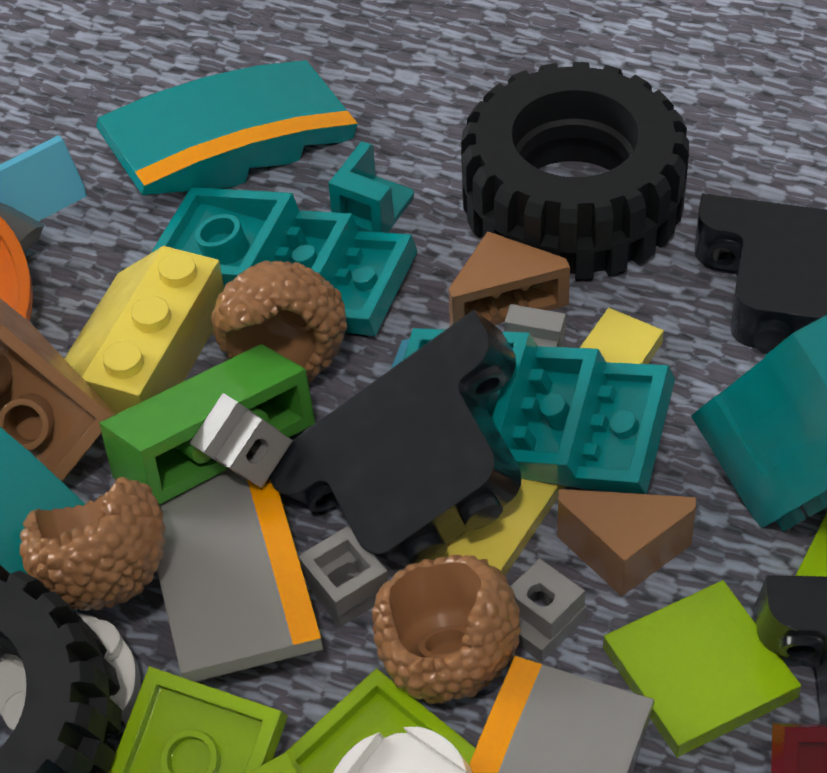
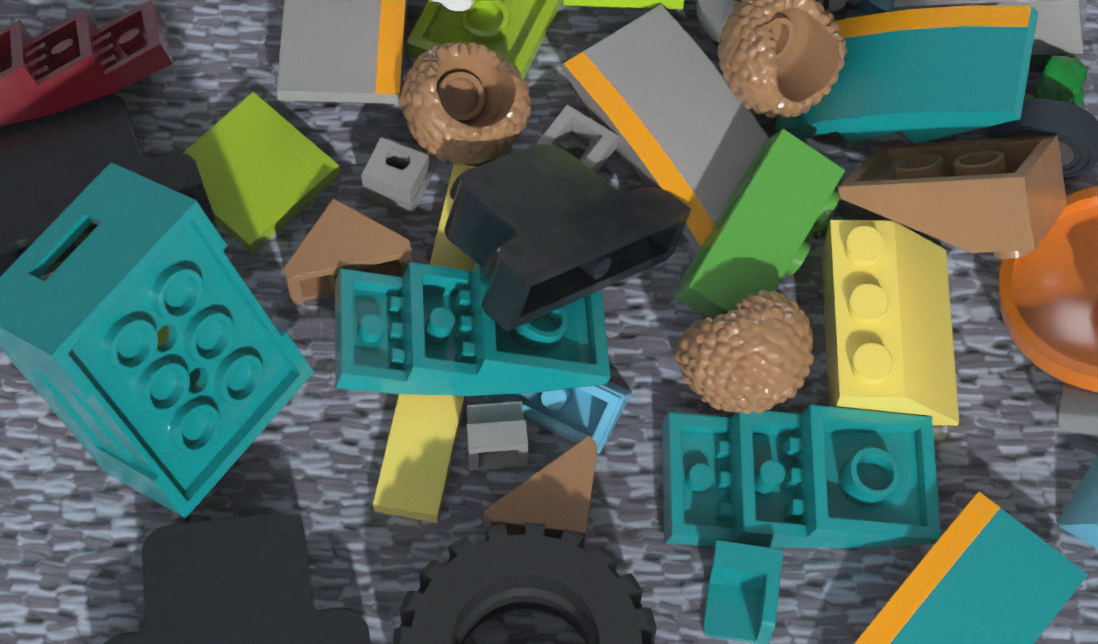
camera: 155 degrees right, 15 degrees up
light grey piece [189,393,293,488] -> none

